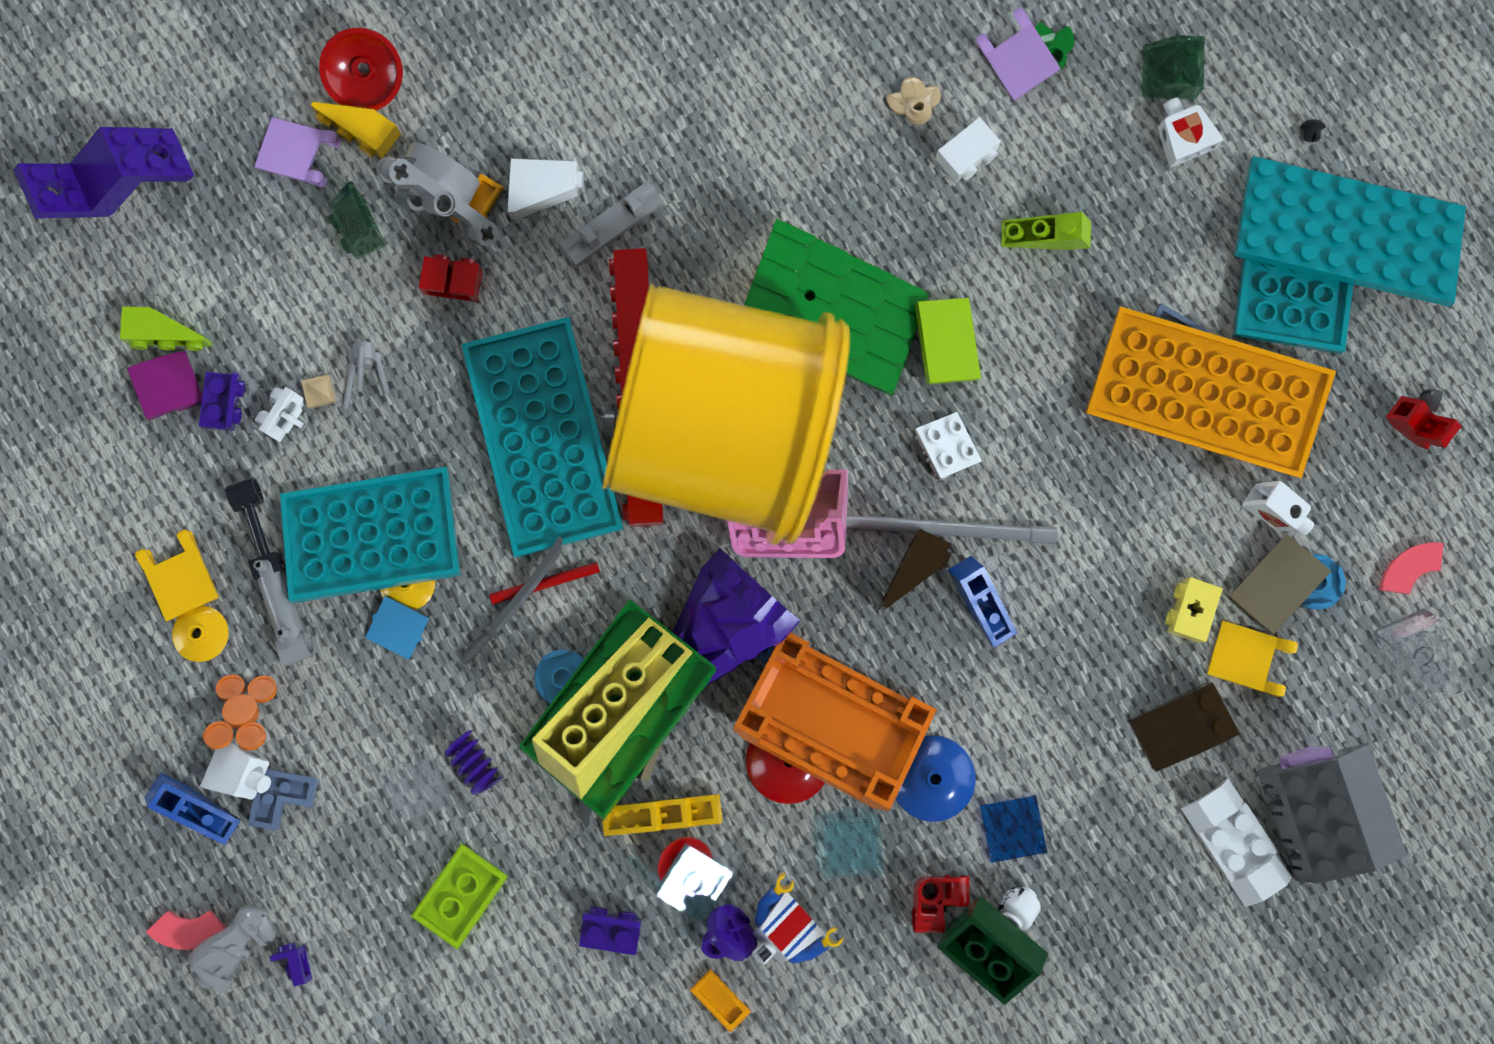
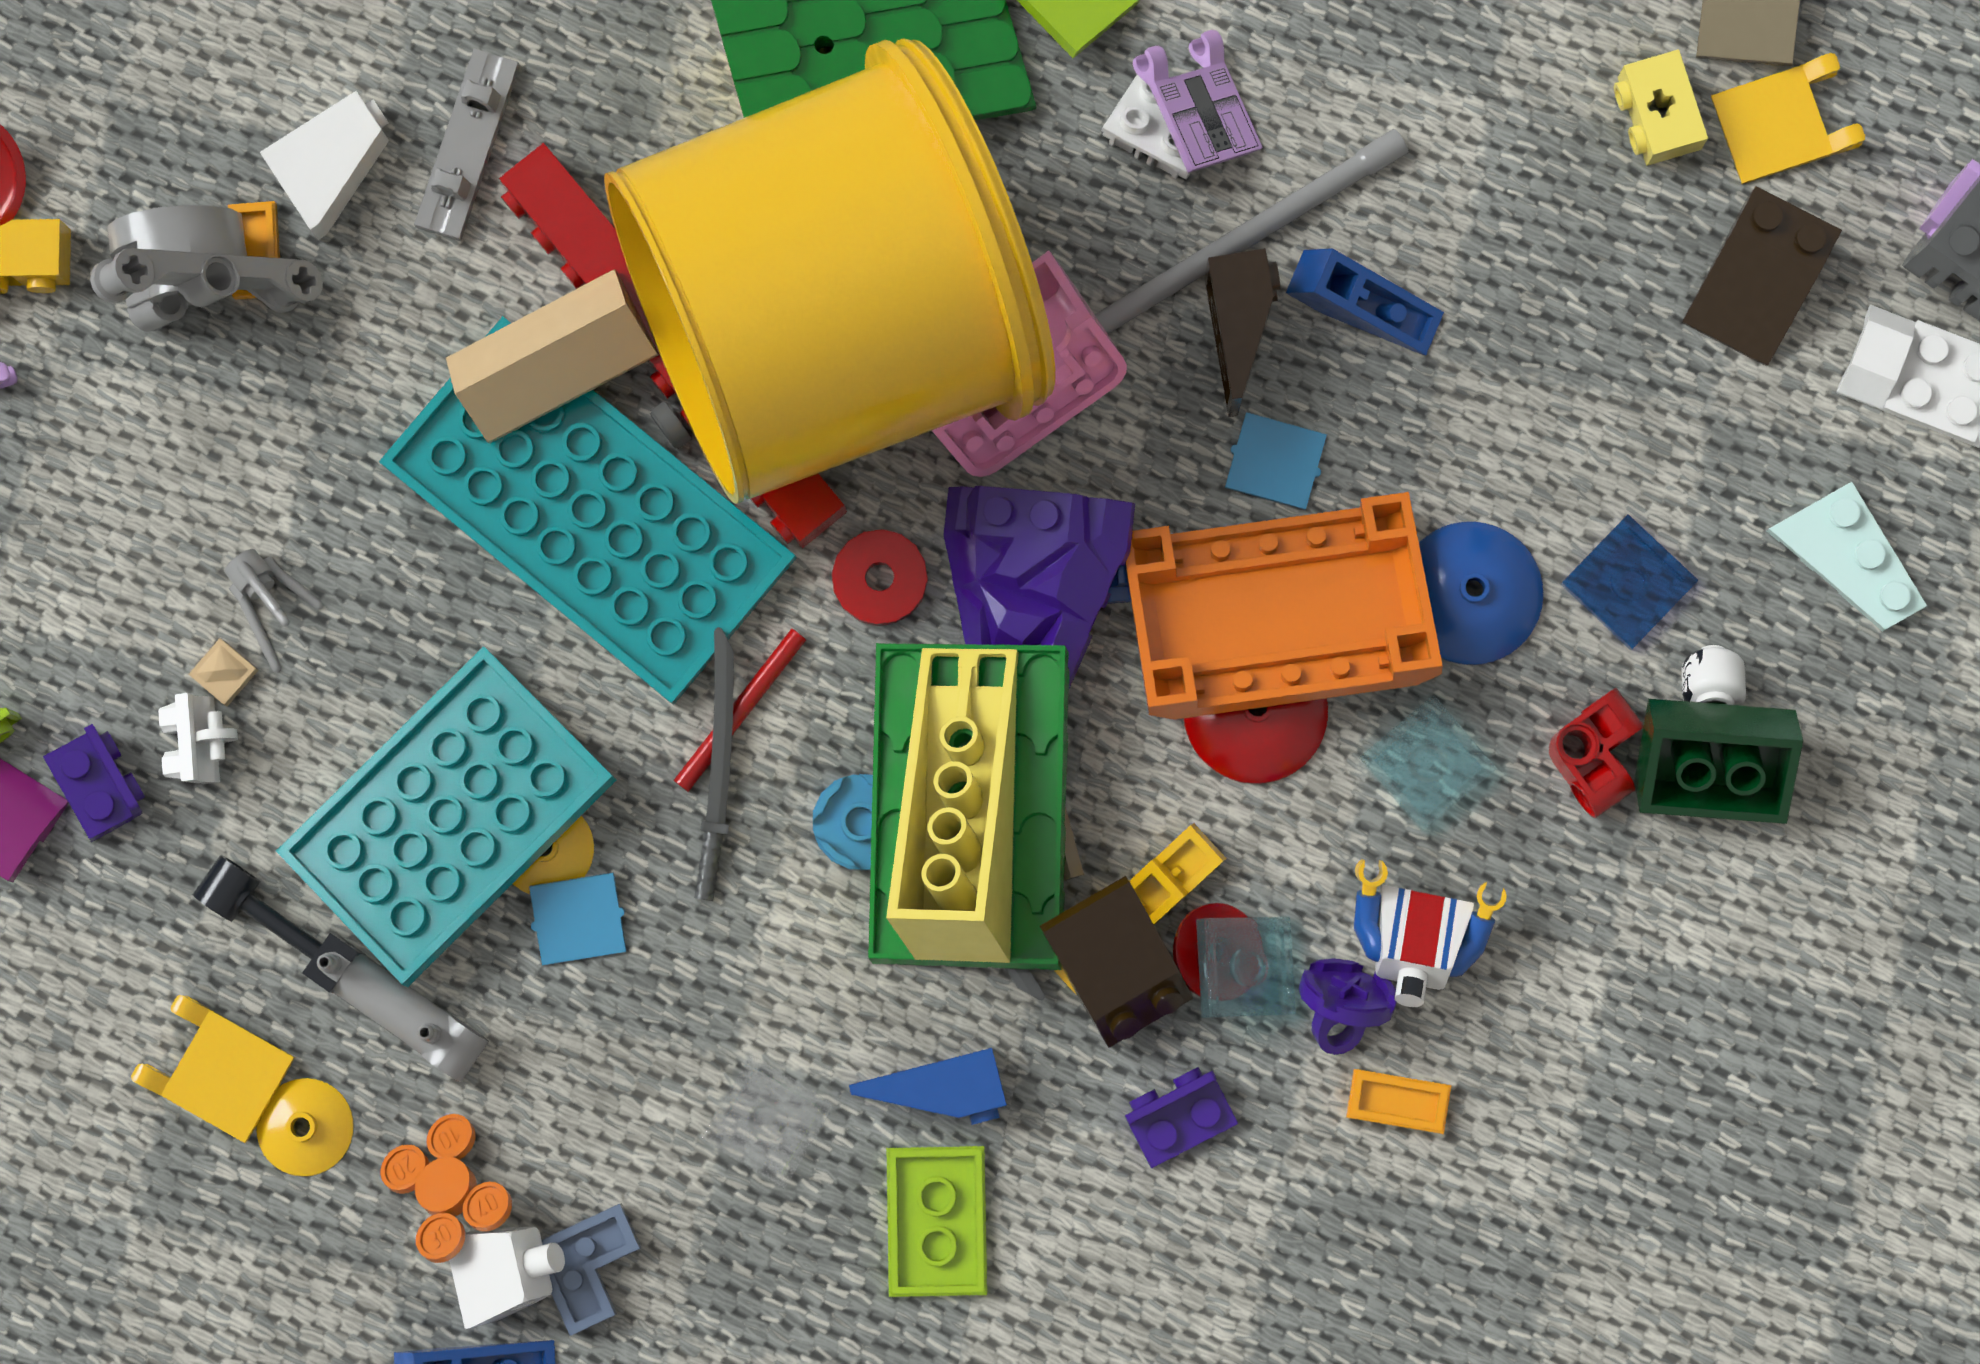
camera: 25 degrees left, 0 degrees up
clear green slope [329,181,387,259] -> none
red piece [419,254,483,302] -> none
dark purple piece [444,730,504,795] -> none
none -> tan slope [446,269,659,443]
none -> red tile [832,529,928,626]
none -> blue slope [849,1048,1007,1125]
none -> dark brown slope [1040,876,1193,1048]
none -> lavender flag [1133,30,1263,173]
none -> dark azure piece [1225,412,1327,510]
none -> light aqua wing [1767,482,1927,632]

